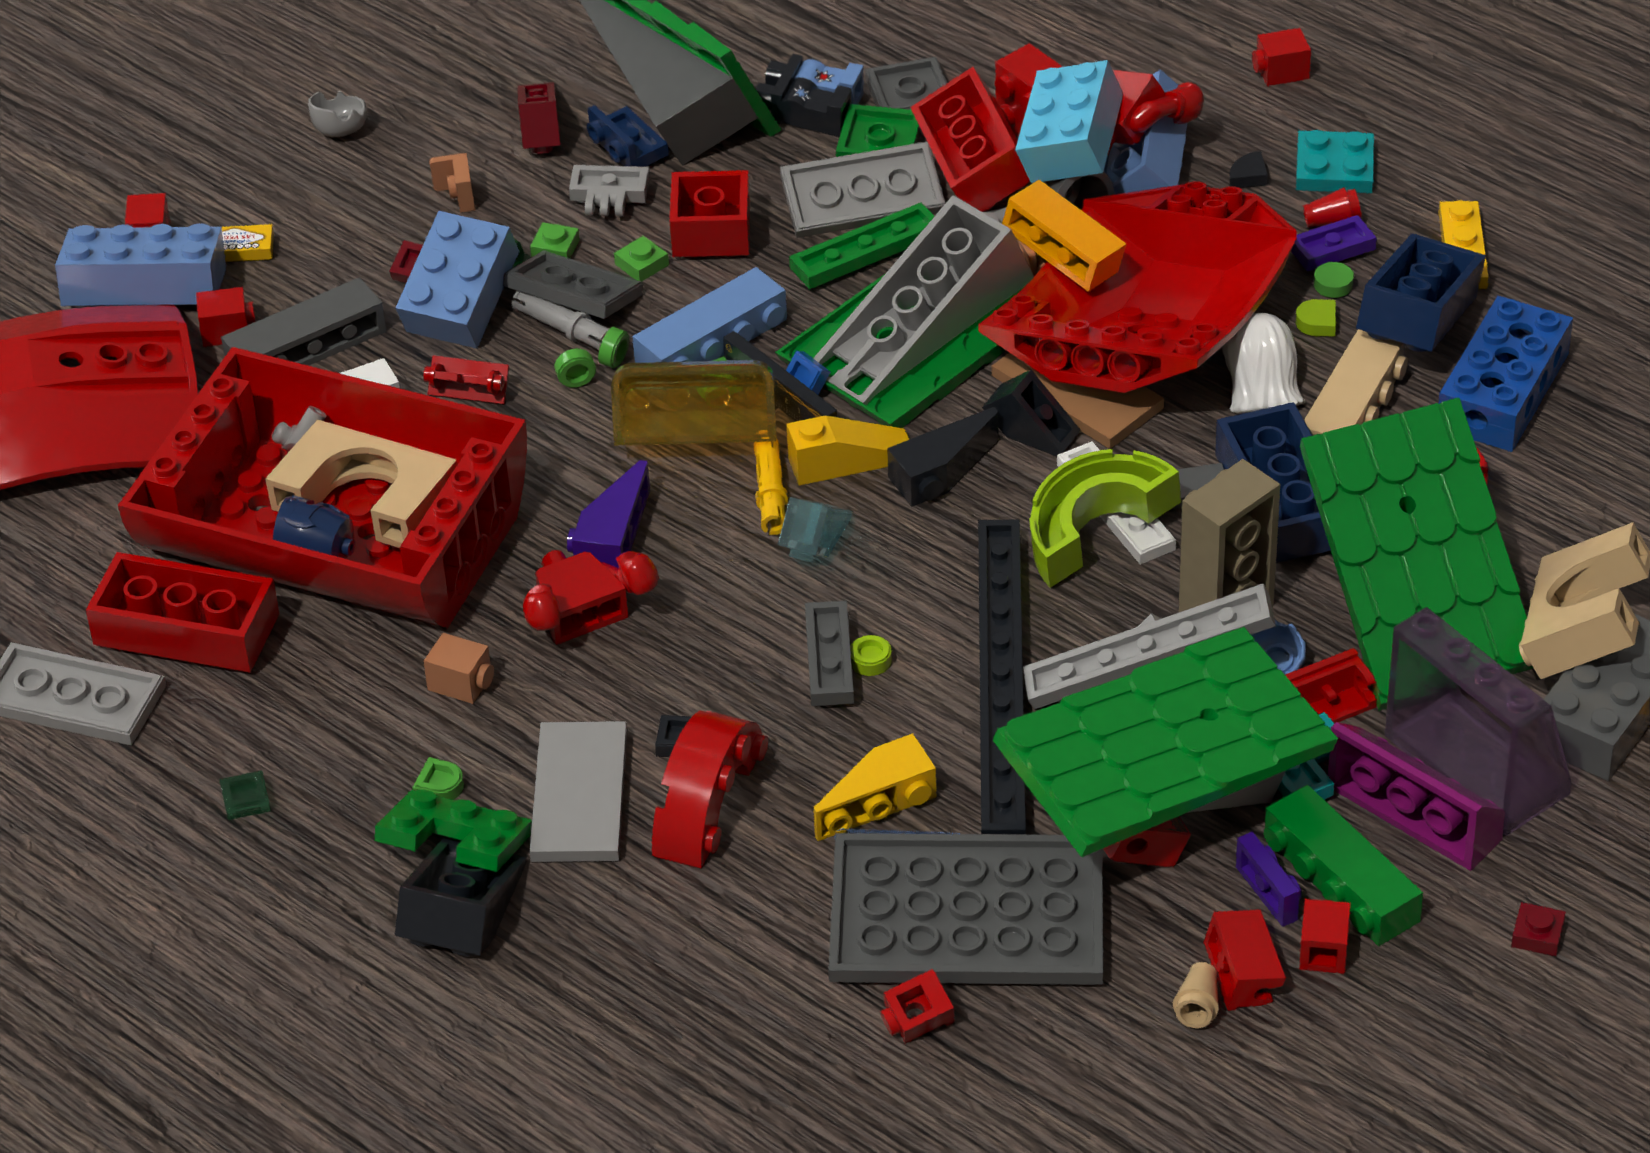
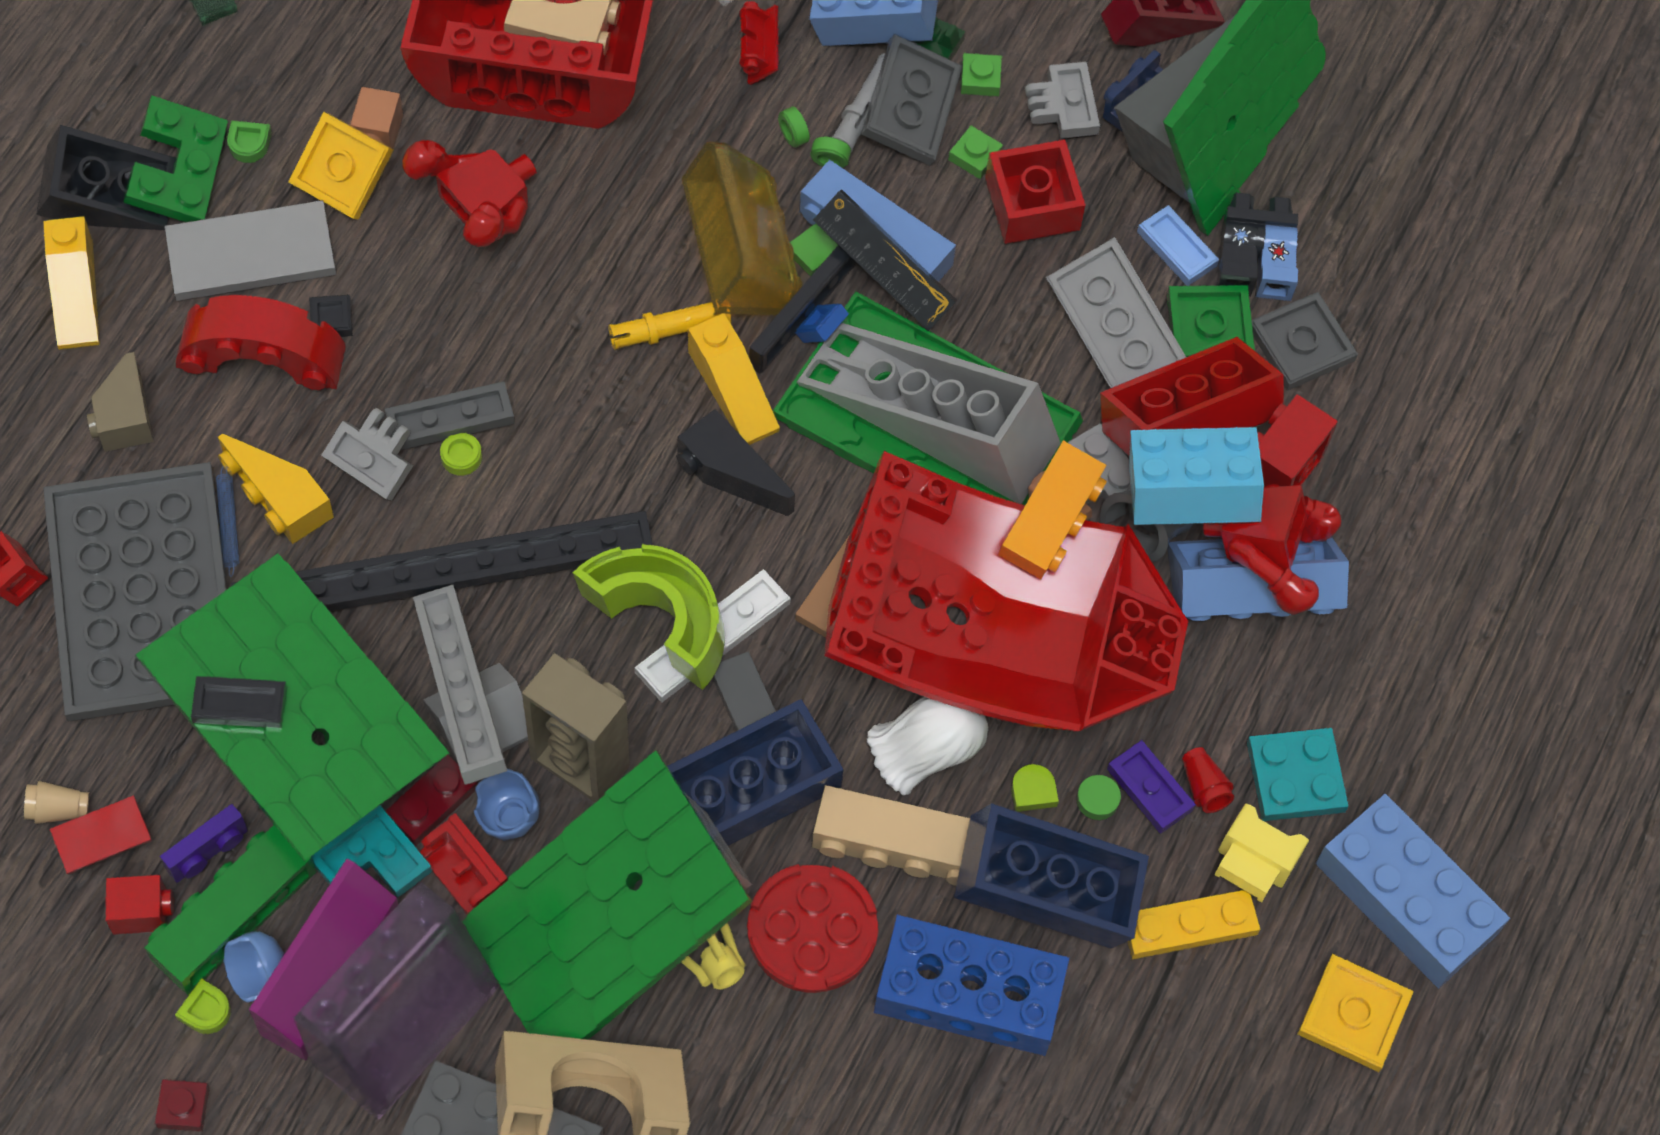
camera: 70 degrees right, 20 degrees up
dark purple slope [567,460,650,568] -> none
clear light blue slope [778,497,853,562] -> none
green plate [789,202,935,289] -> none
black slope [982,369,1081,457] -> none
black tile [1229,151,1268,188] -> none
red brick [1252,28,1311,86] -> none
none -> slope [43,216,100,350]
none -> dark tan slope [87,352,154,452]
none -> lime tile [175,978,231,1034]
none -> black tile [191,676,287,728]
none -> medium blue hair [224,931,284,1002]
none -> yellow tile [288,112,394,220]
none -> light grey hinge [321,408,413,500]
none -> black tile [813,190,958,331]
none -> light blue tile [1137,205,1219,286]
none -> light yellow piece [1215,803,1309,903]
none -> yellow plate [1298,954,1414,1072]
none -> medium blue brick [1315,794,1510,989]

